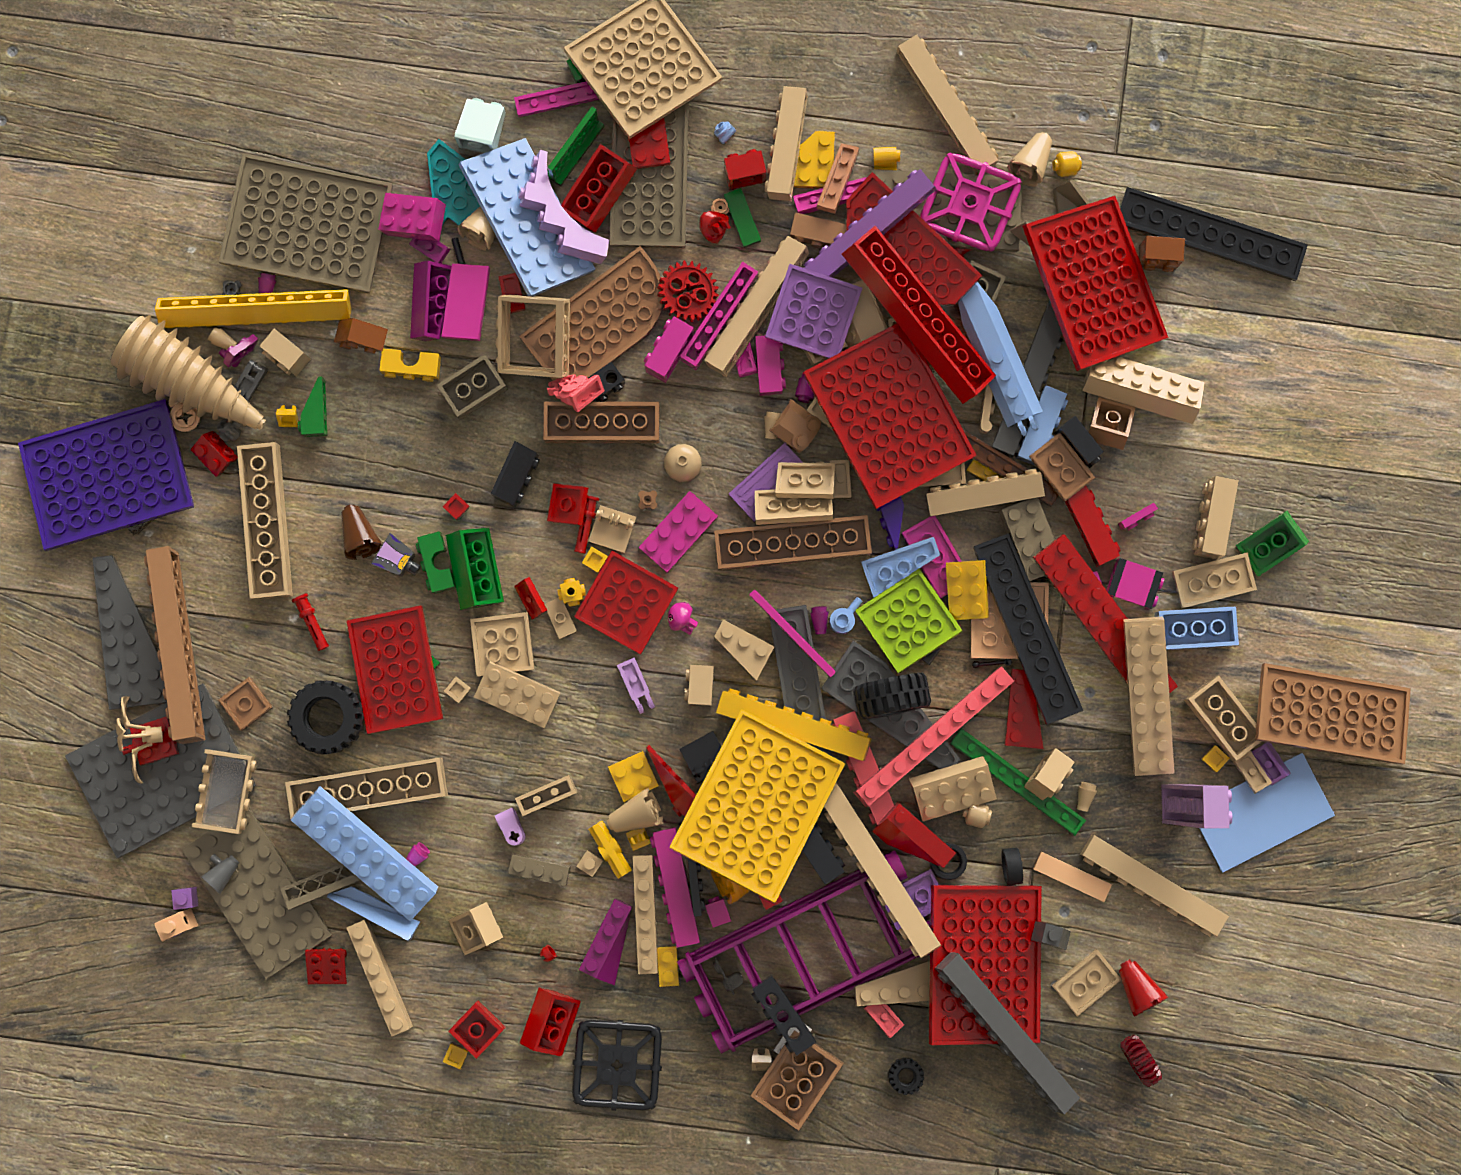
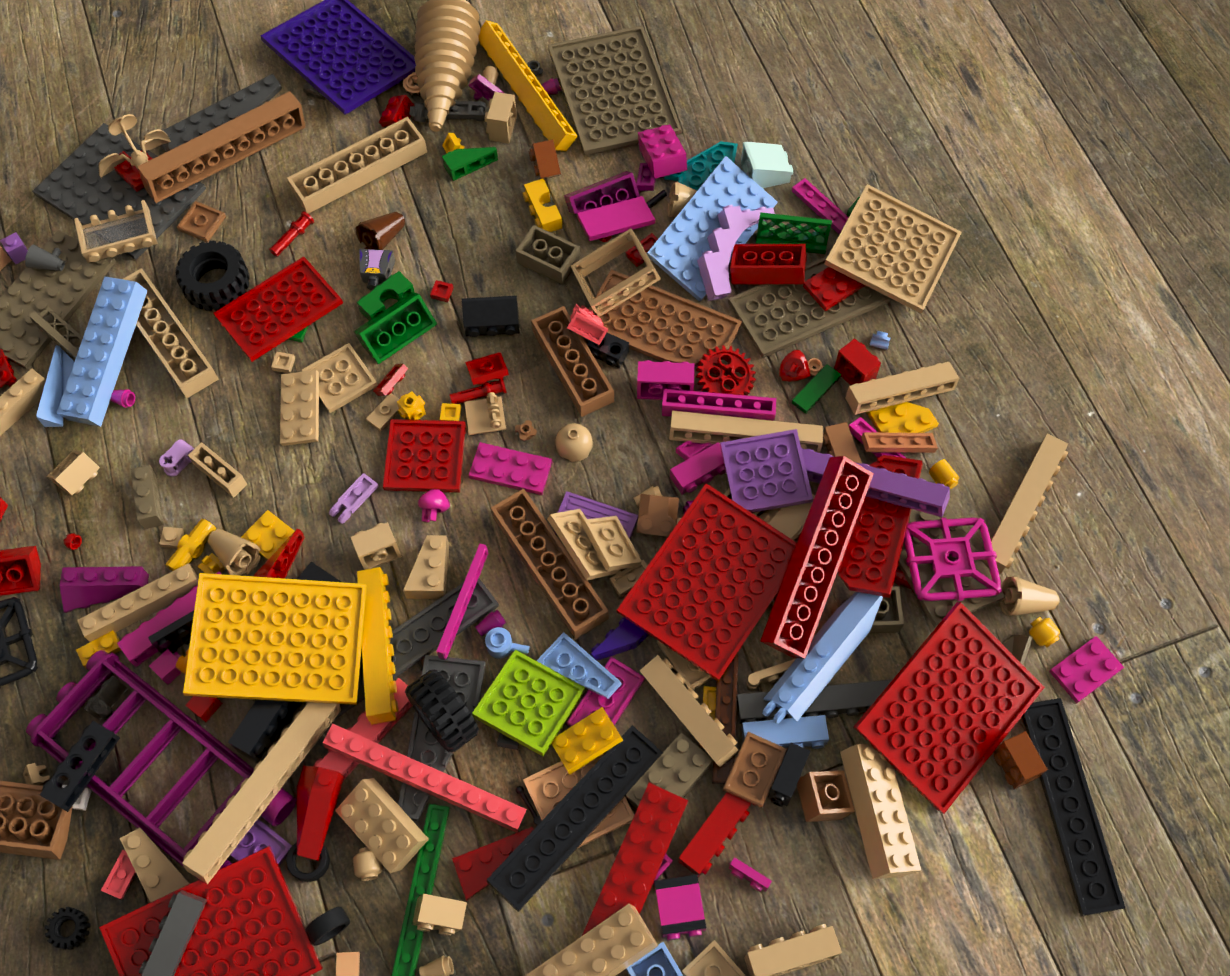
camera: 65 degrees right, 20 degrees down
none -> dark pink plate [1049,636,1124,703]

